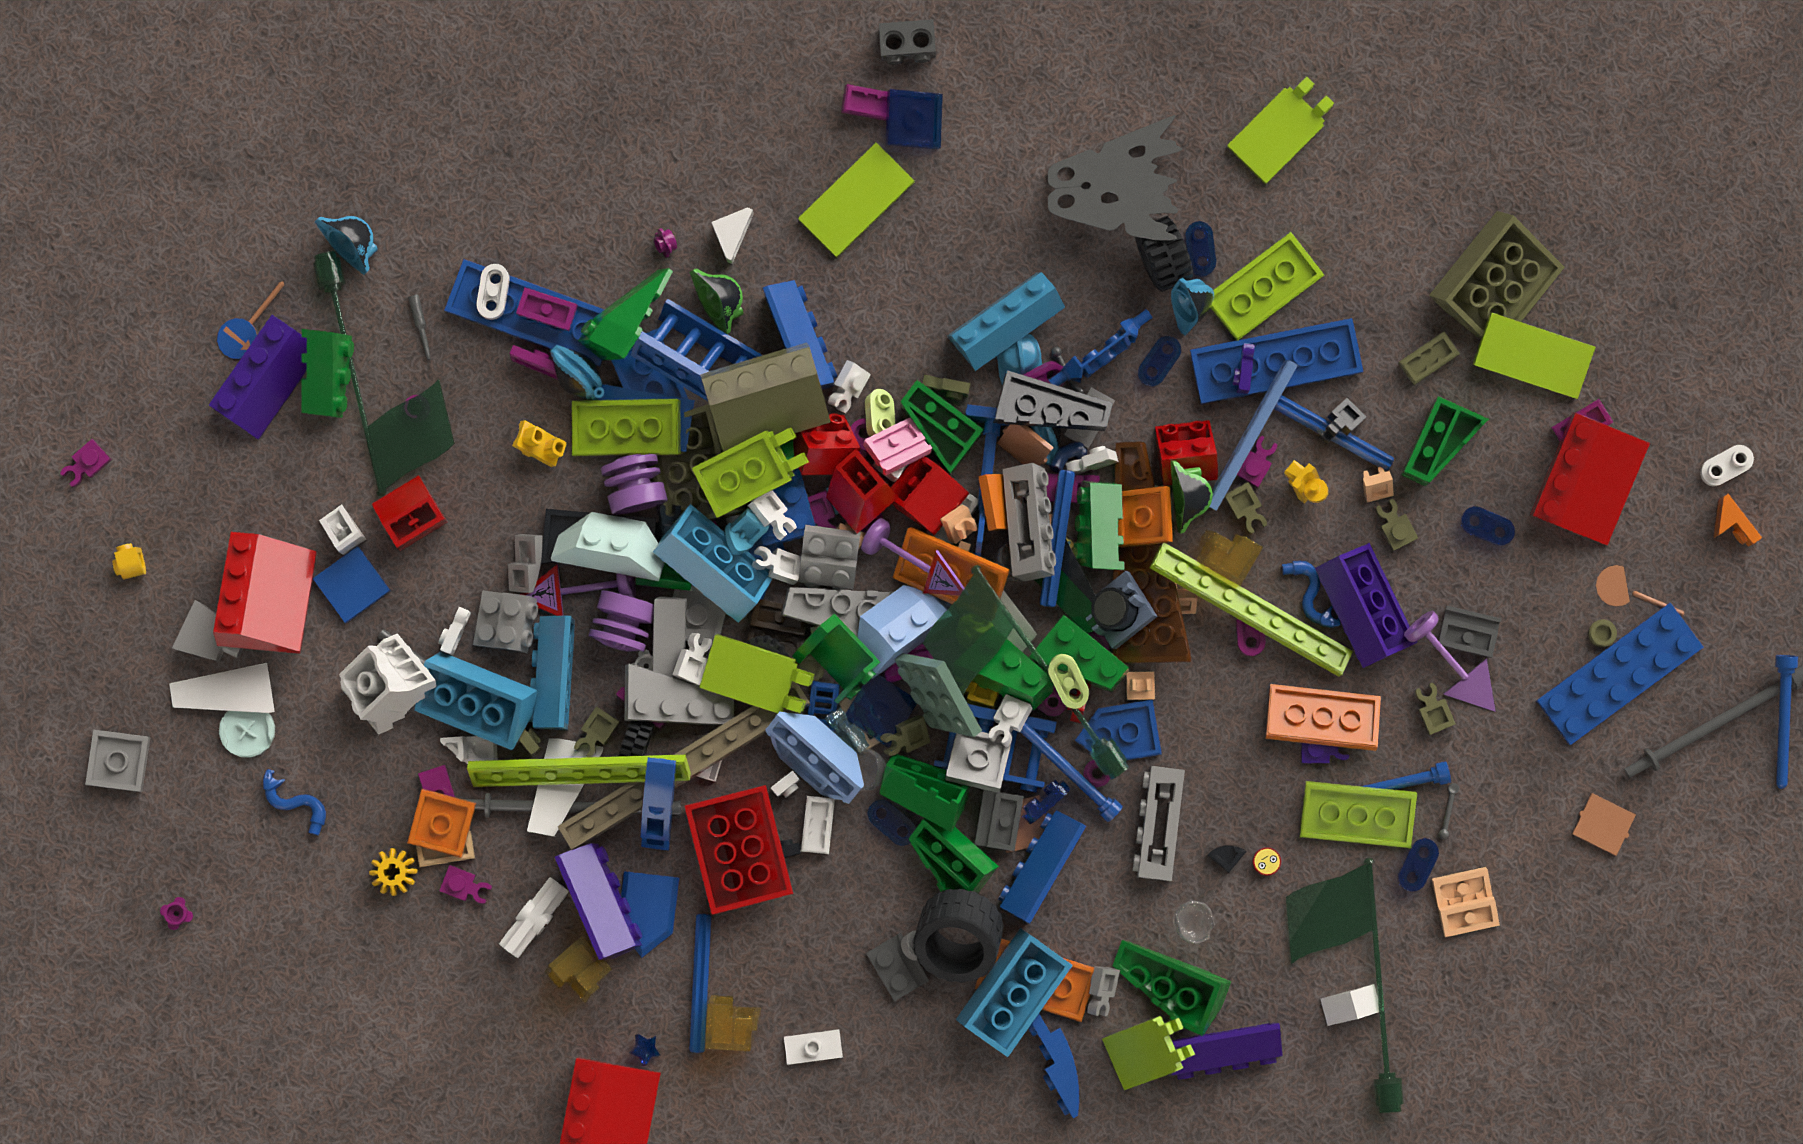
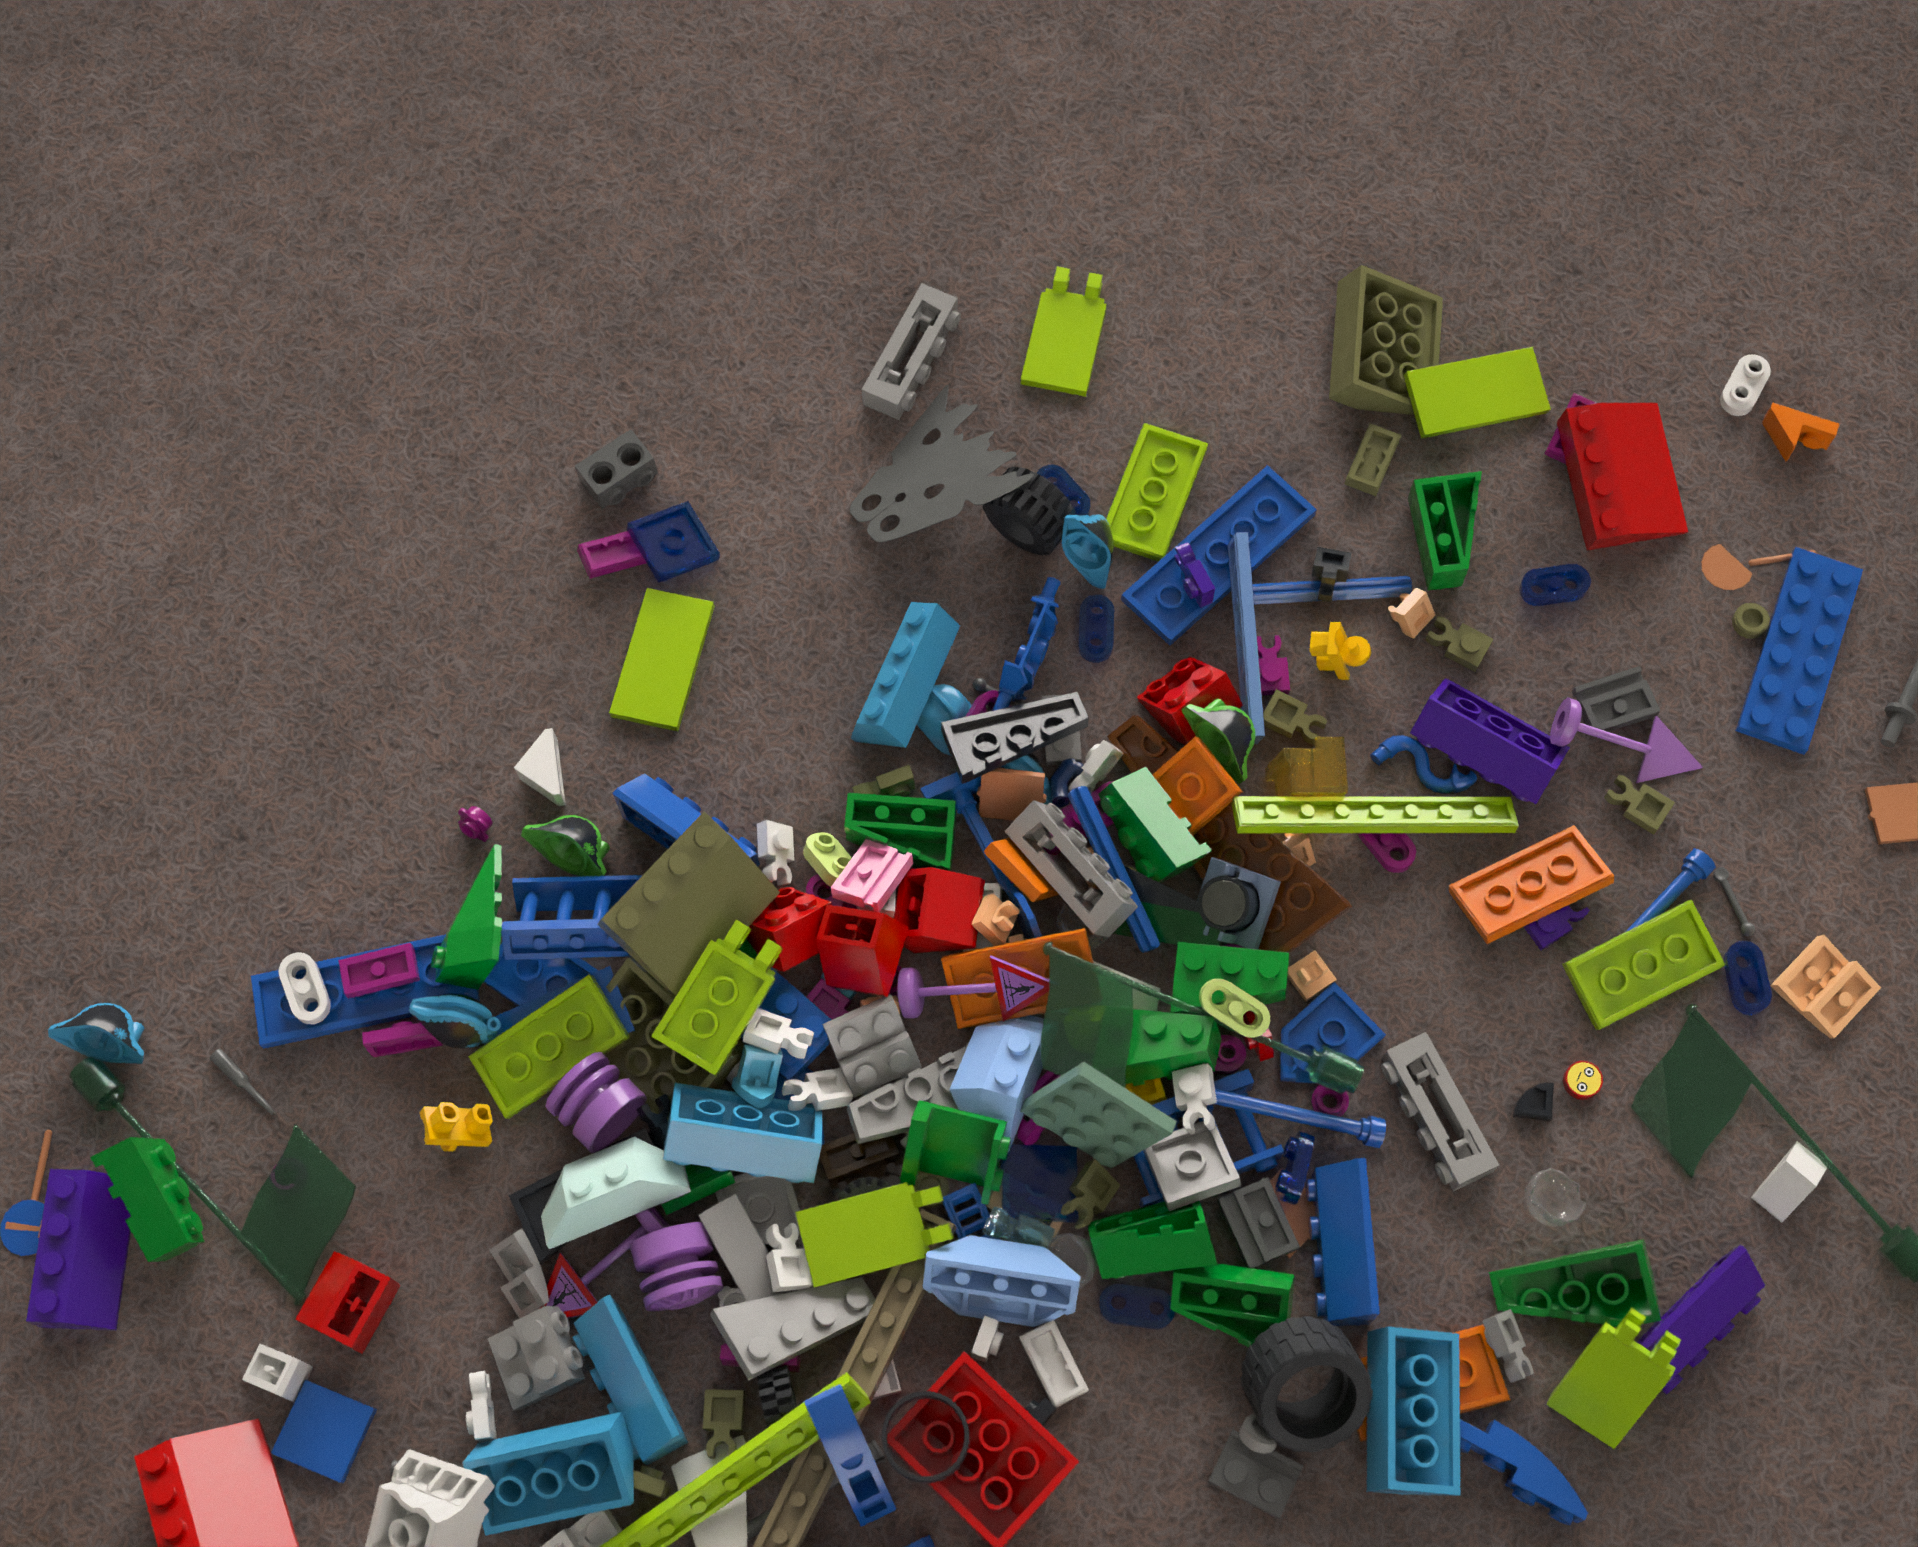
camera: 30 degrees left, 15 degrees down
none -> light grey brick [861,283,961,420]
none -> black tyre [882,1391,969,1483]

